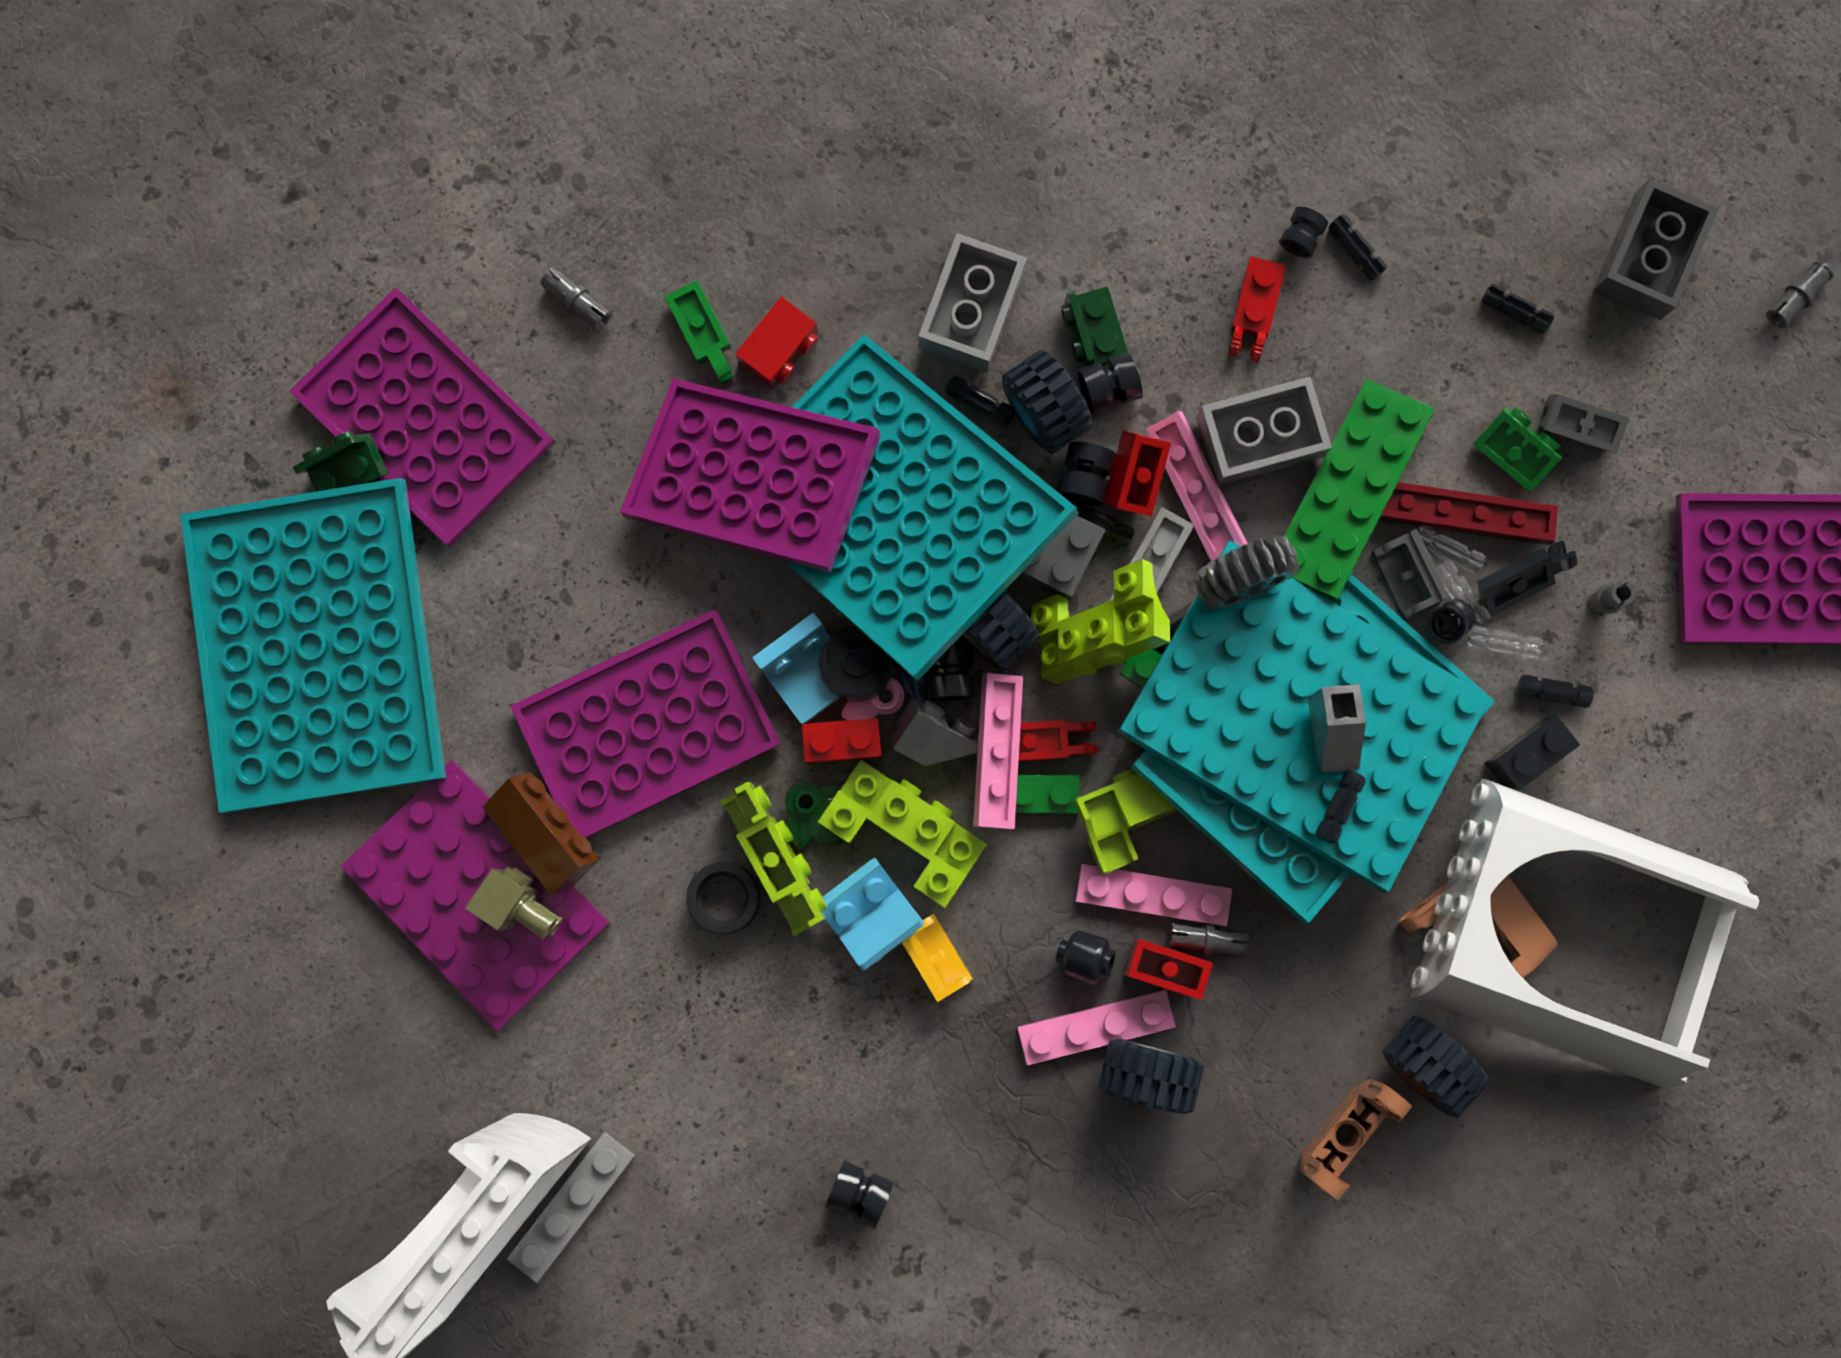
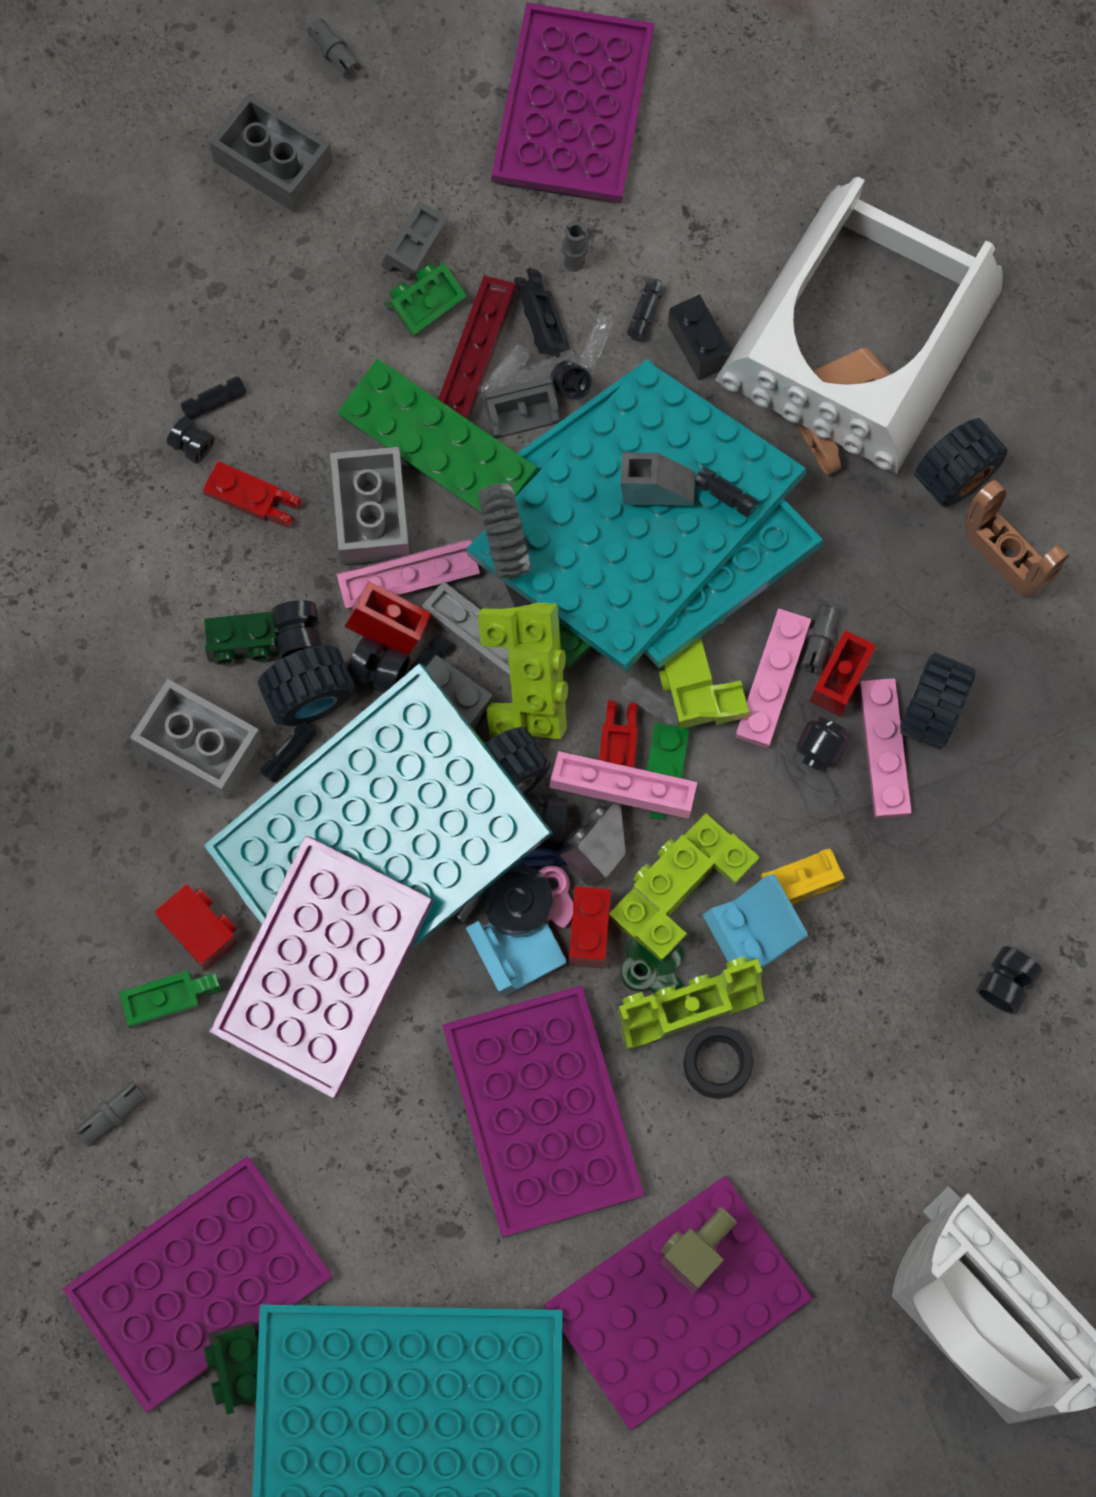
camera: 80 degrees left, 10 degrees down
reddish brown brick [482,772,600,895] -> none
black axle [1482,284,1554,333] -> none

